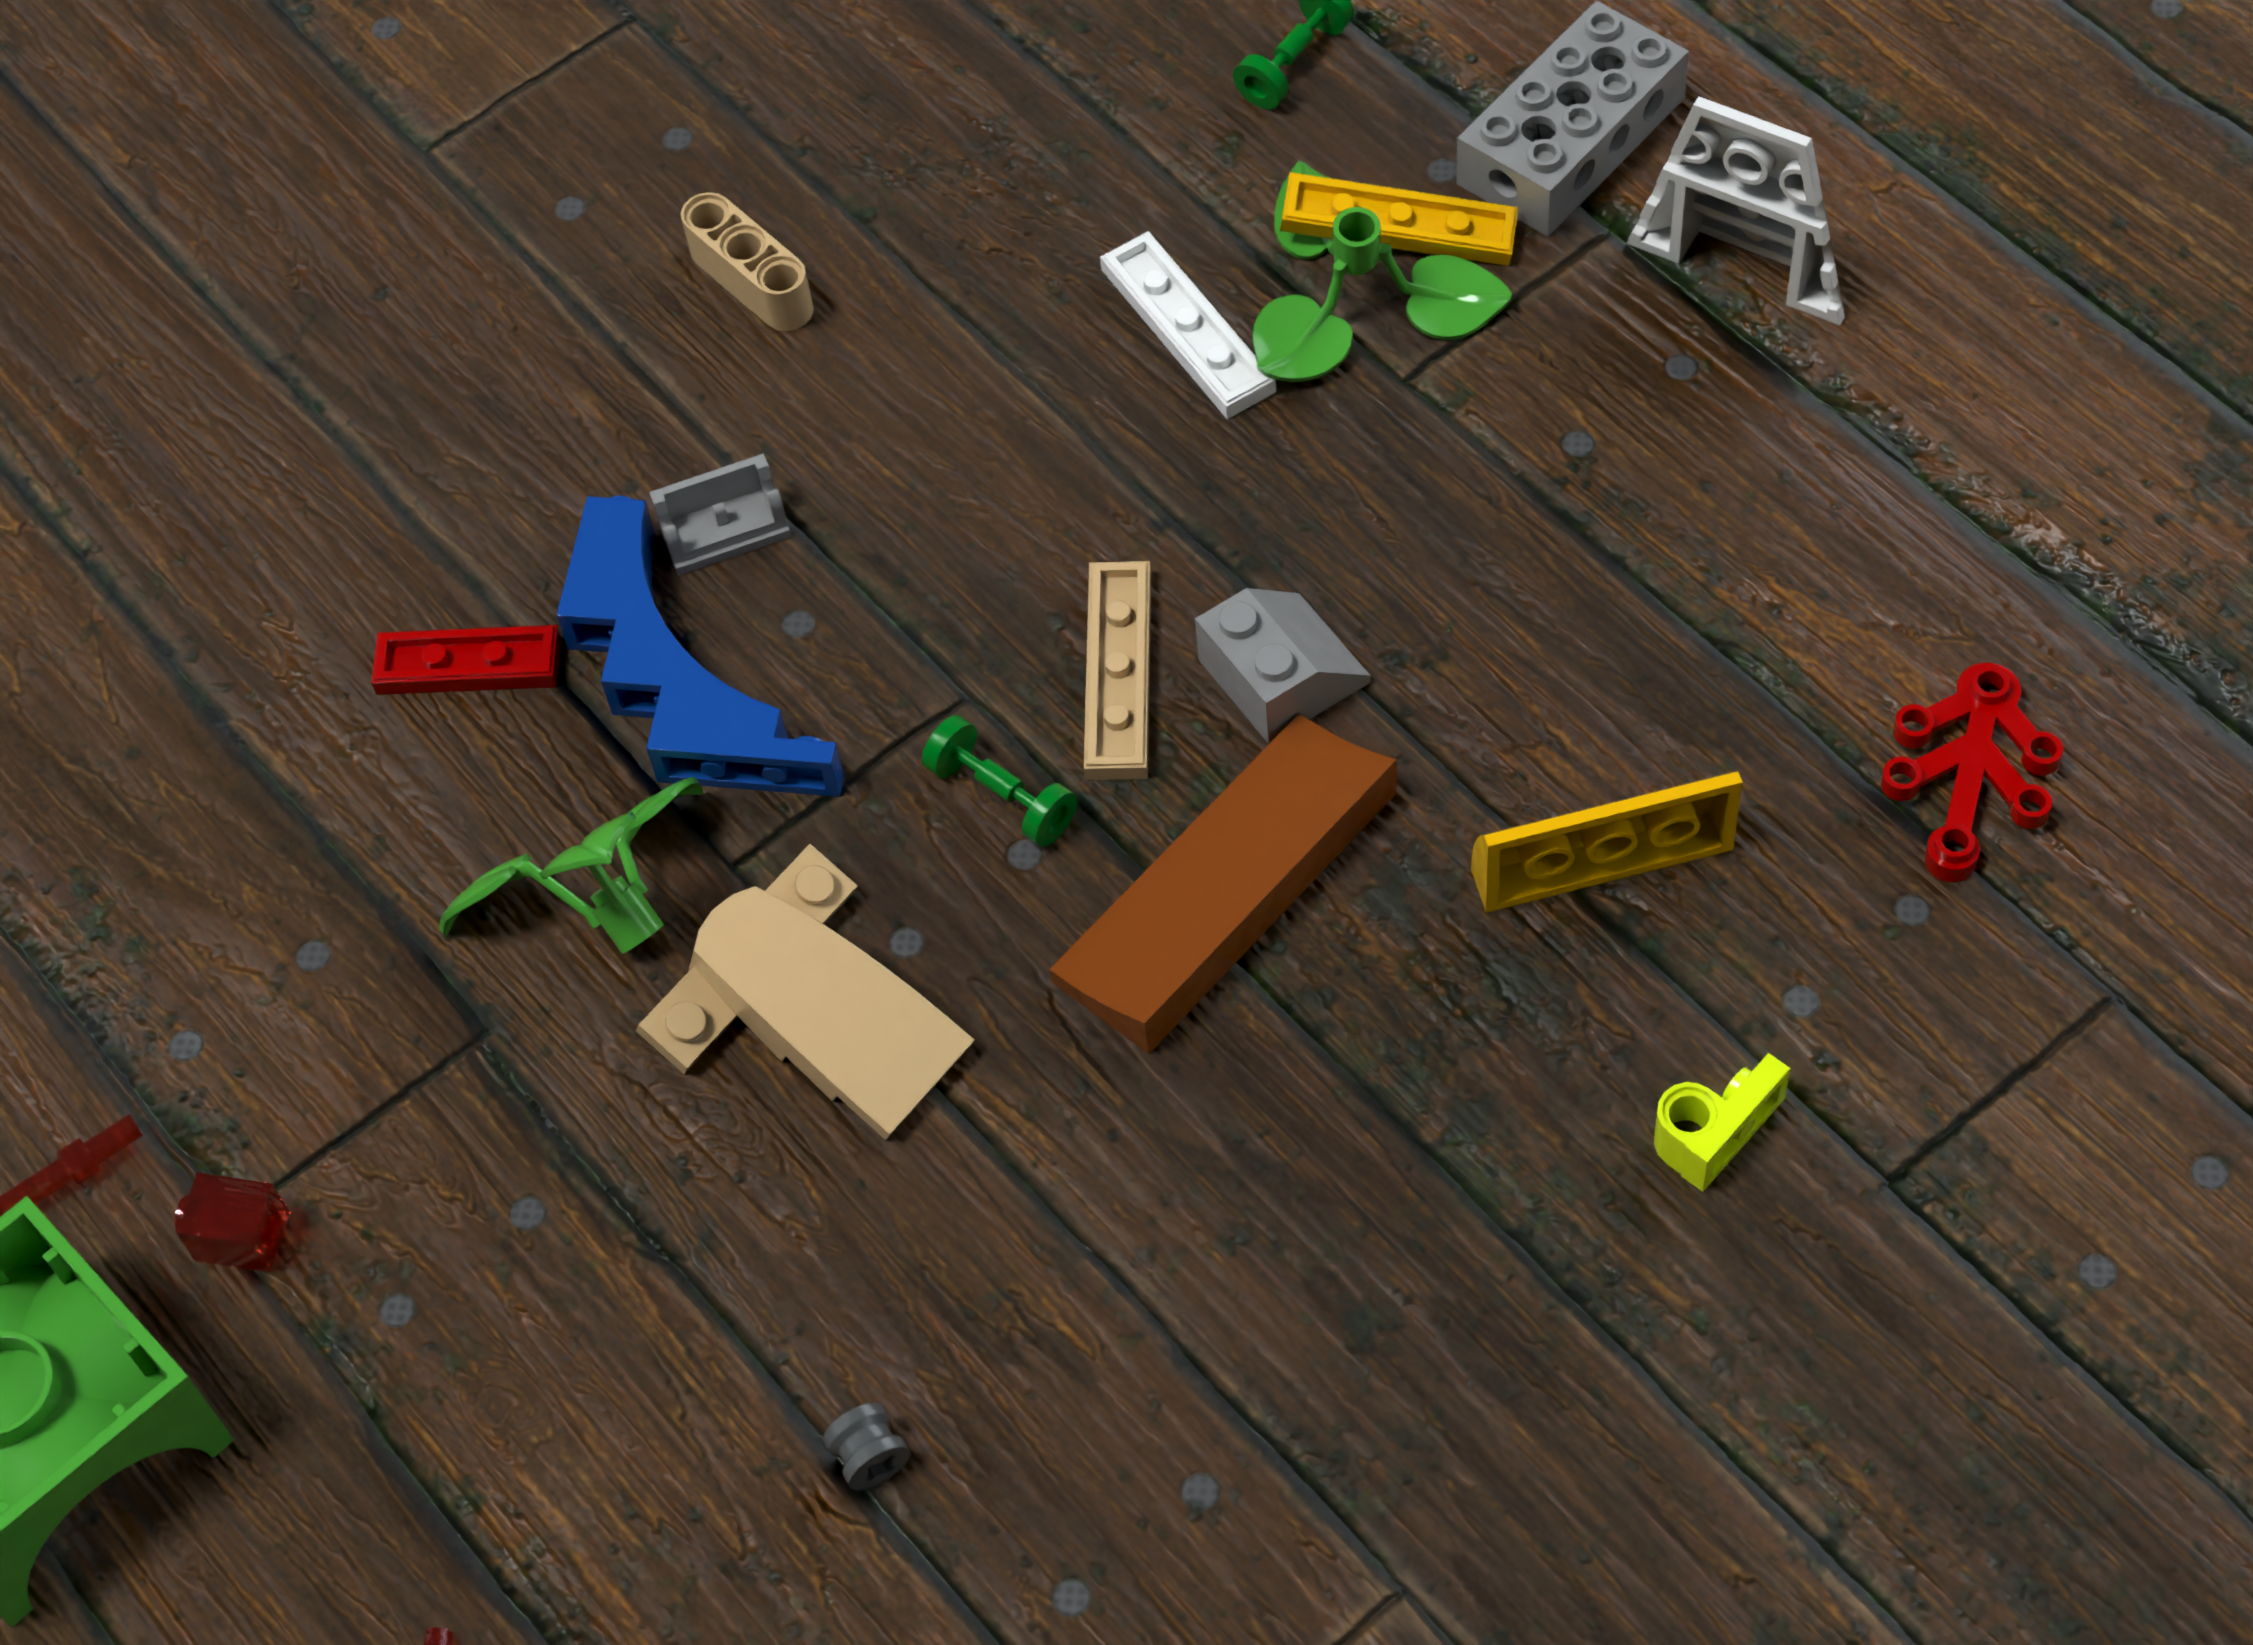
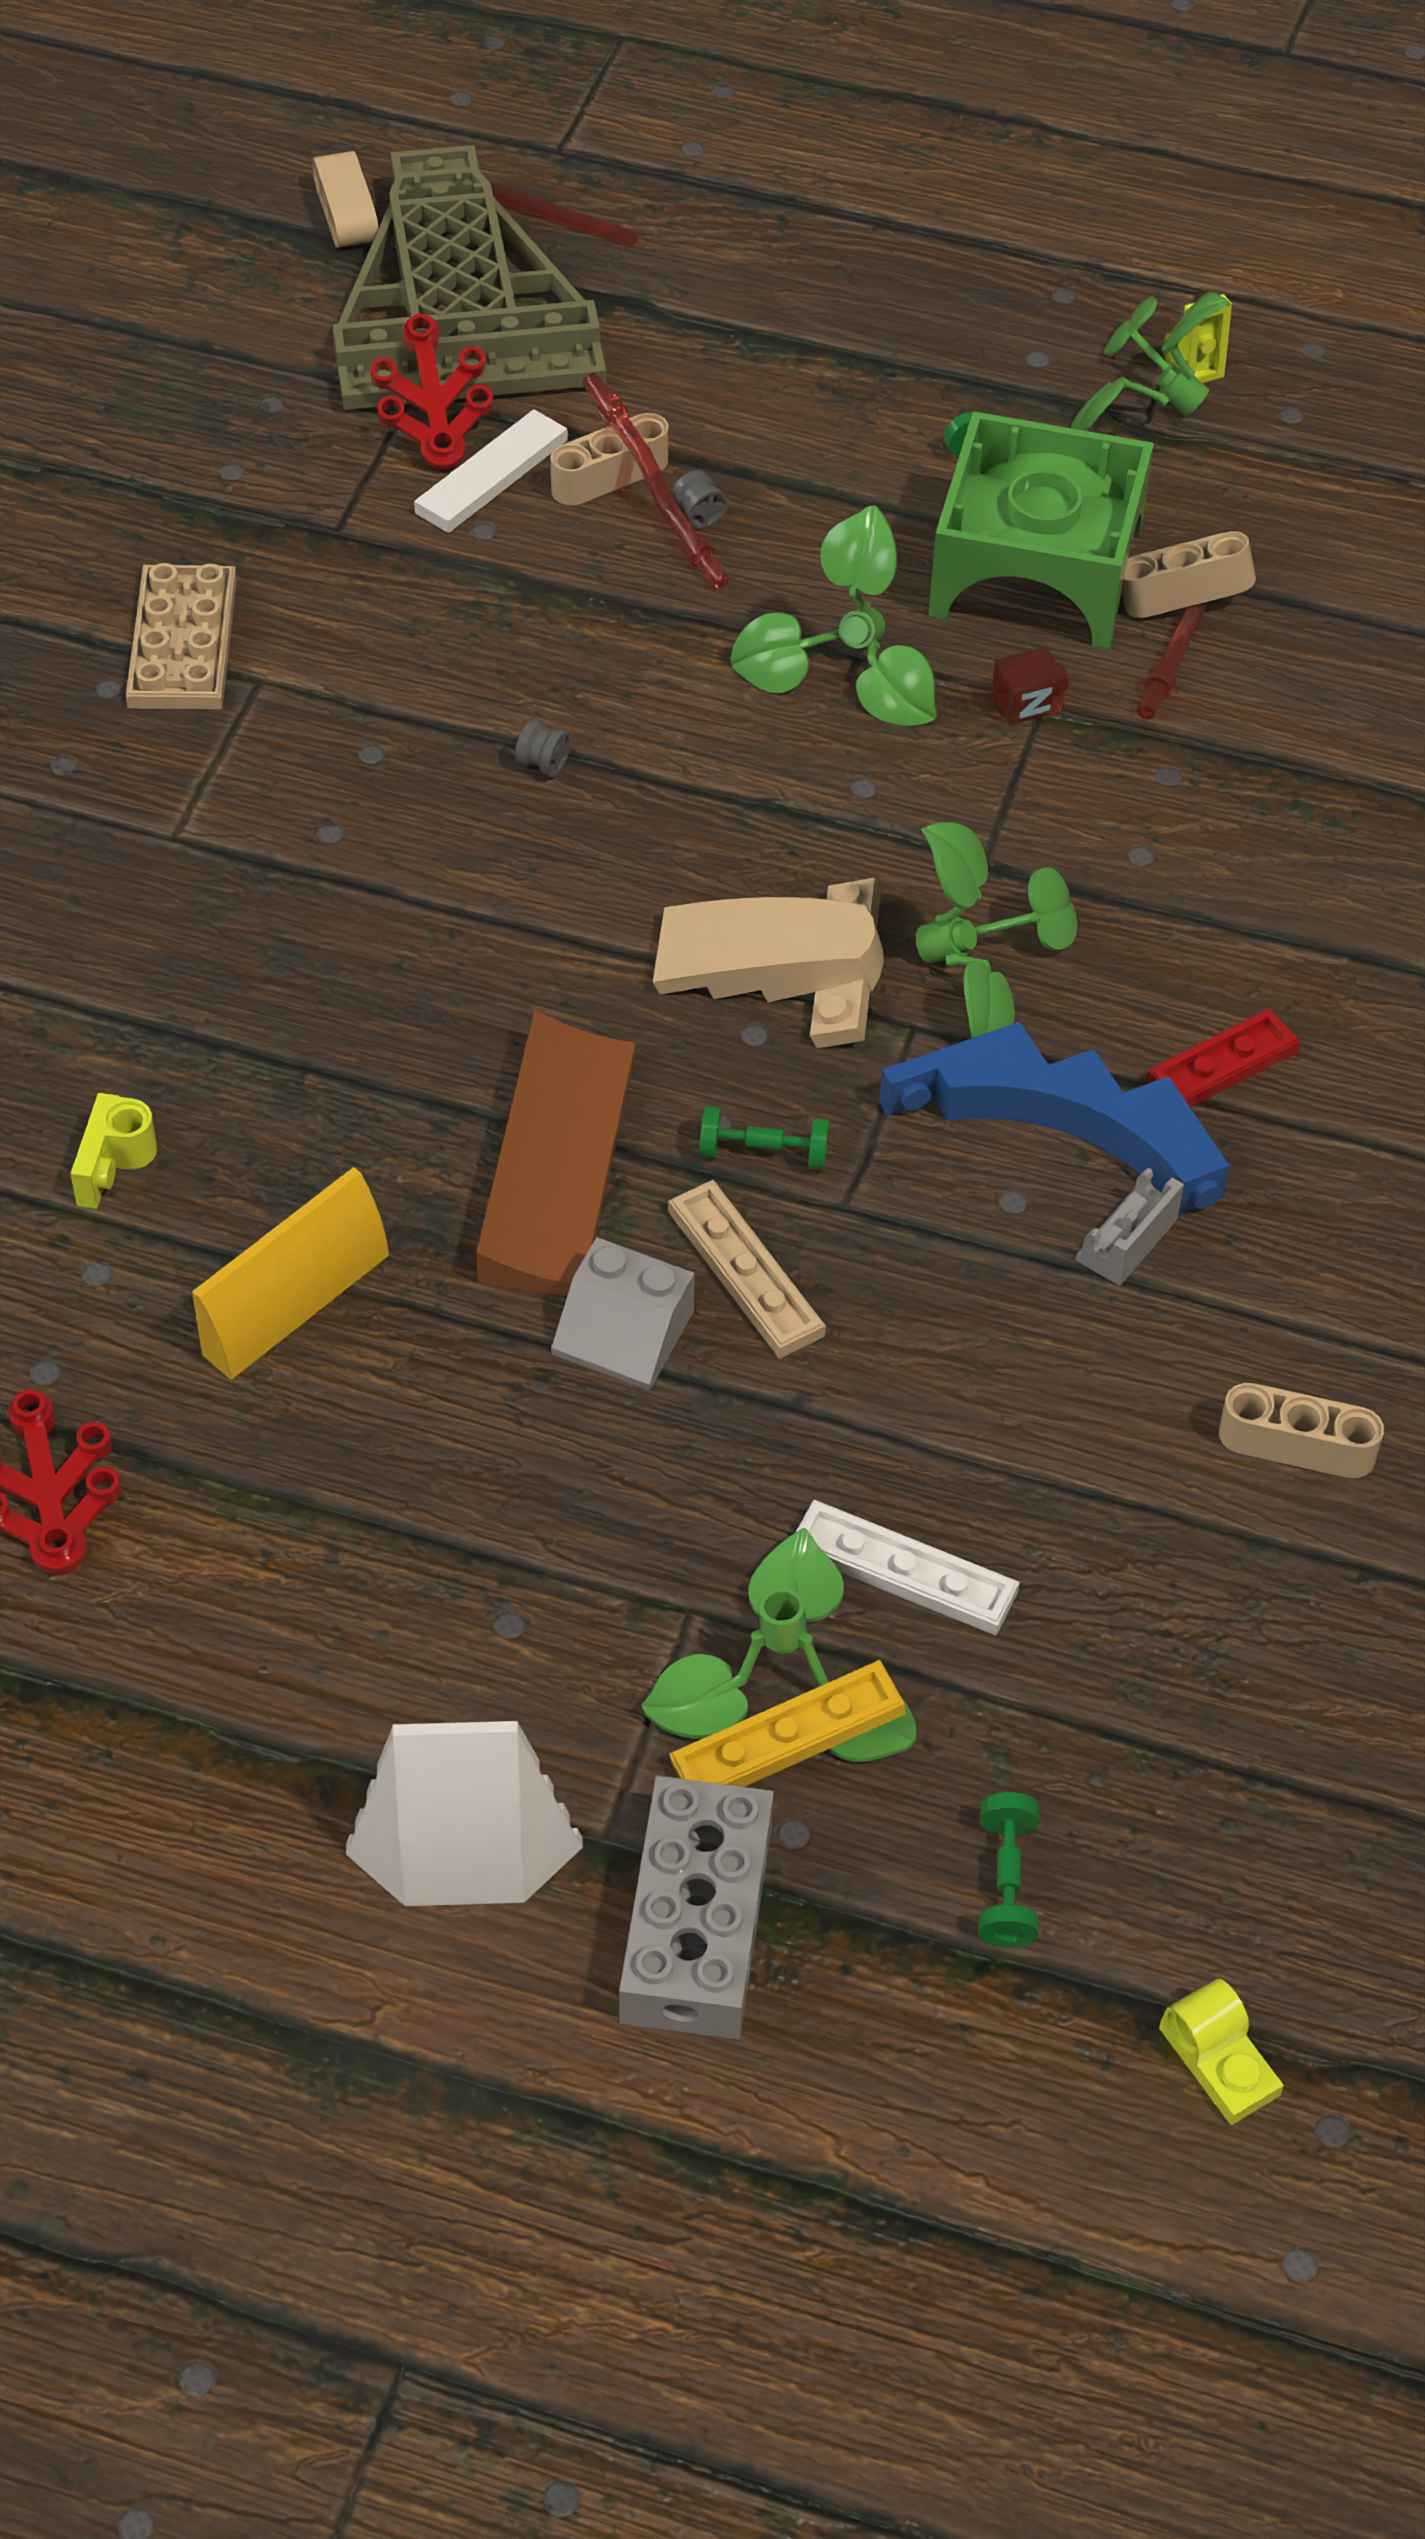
camera: 140 degrees right, 5 degrees down
none -> bright green plant [730,505,937,726]

